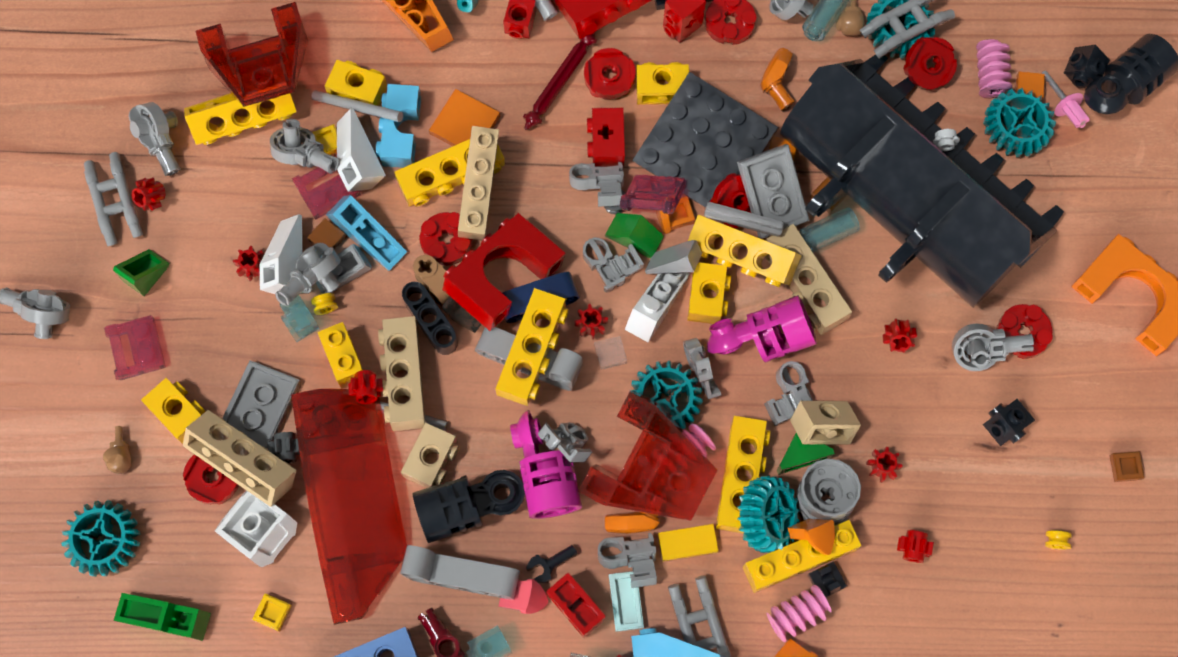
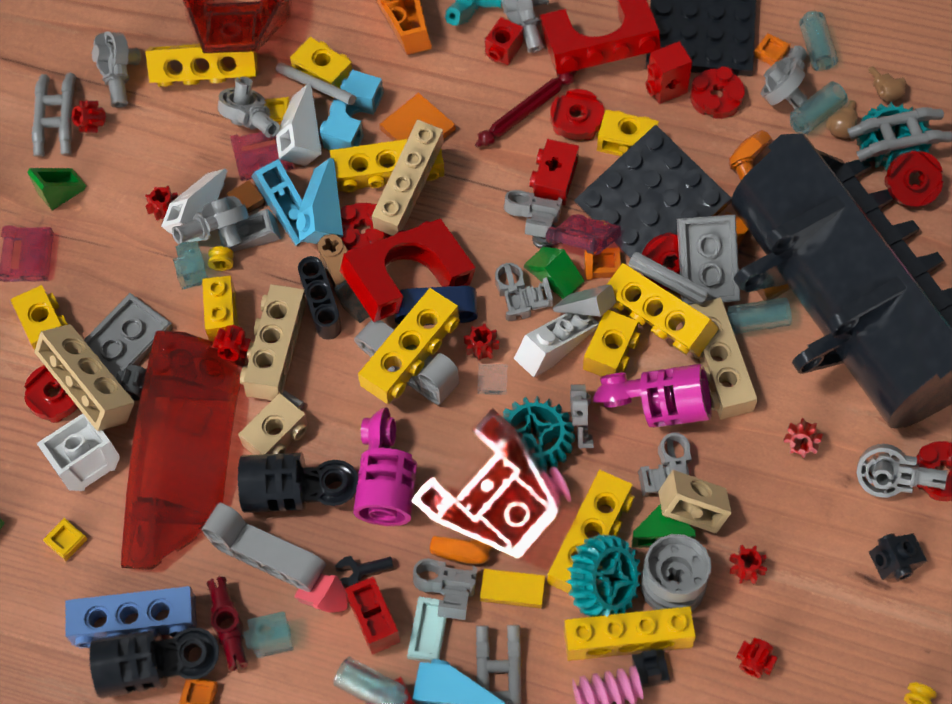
camera: 20 degrees right, 10 degrees down
light grey piece [538,422,592,462] -> none
orange tile [788,519,835,555] -> none
white plate [933,129,960,151] -> none
none -> medium azure slope [297,158,343,244]

